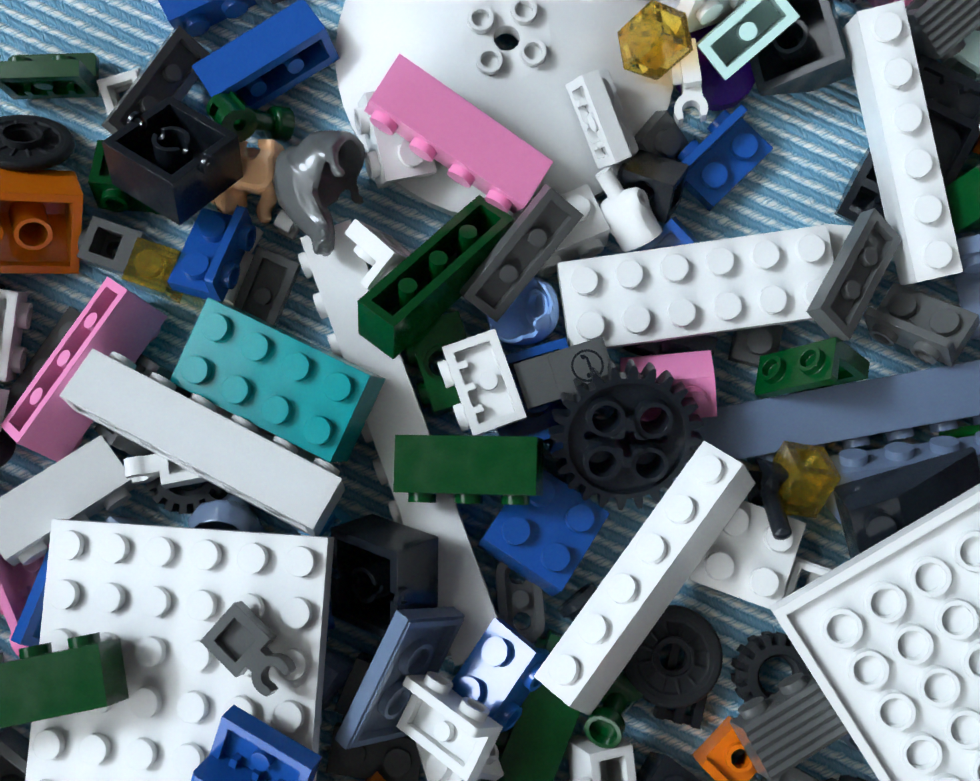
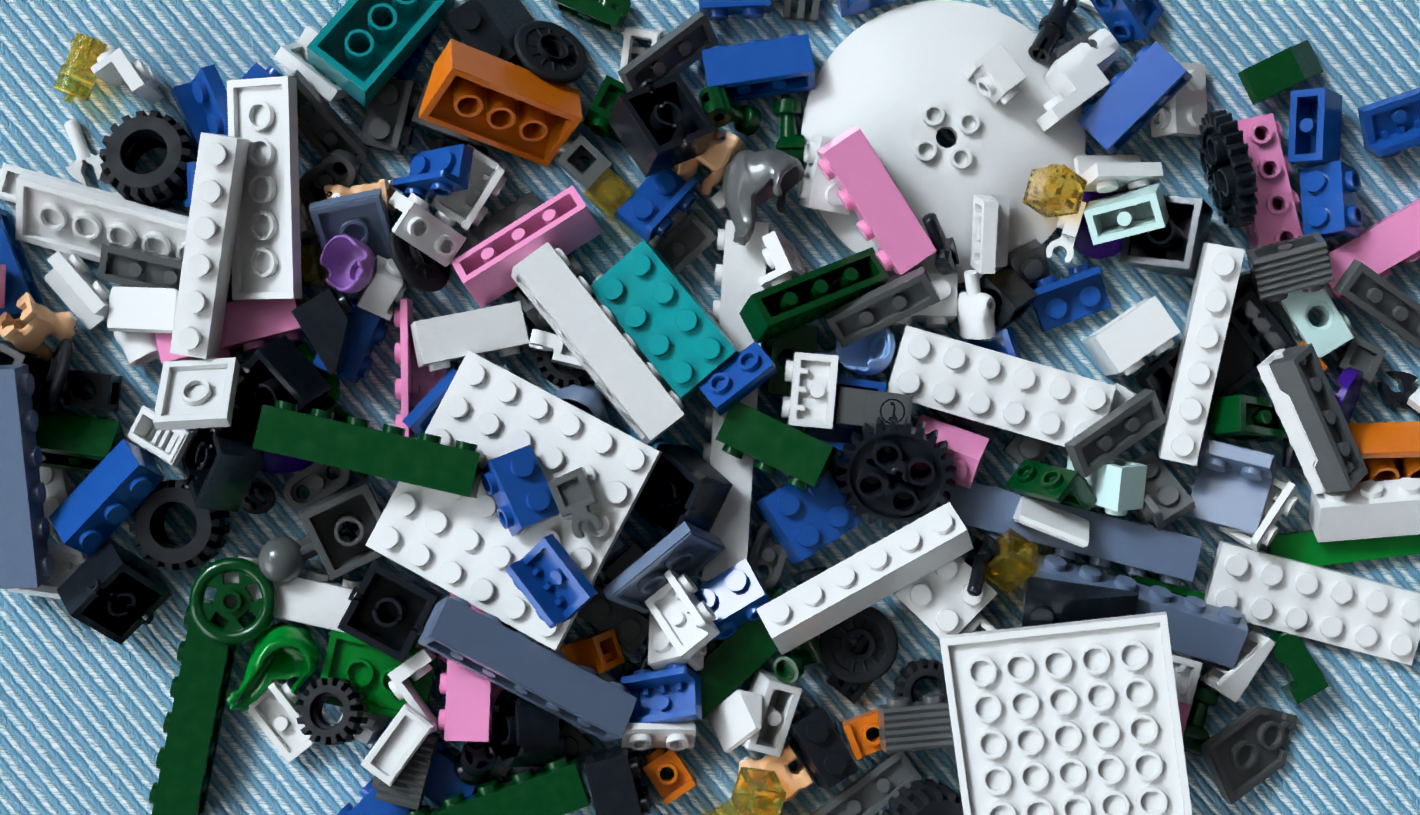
camera: 25 degrees right, 5 degrees up
none -> blue bracket [481,445,560,537]
none -> blue bracket [698,341,777,416]
none -> dark green leg [773,98,804,166]
none -> black bar [922,213,959,275]
none -> white slope [1013,495,1090,548]
none -> light aqua brick [1067,455,1147,516]
none -> white piece [1082,295,1181,377]

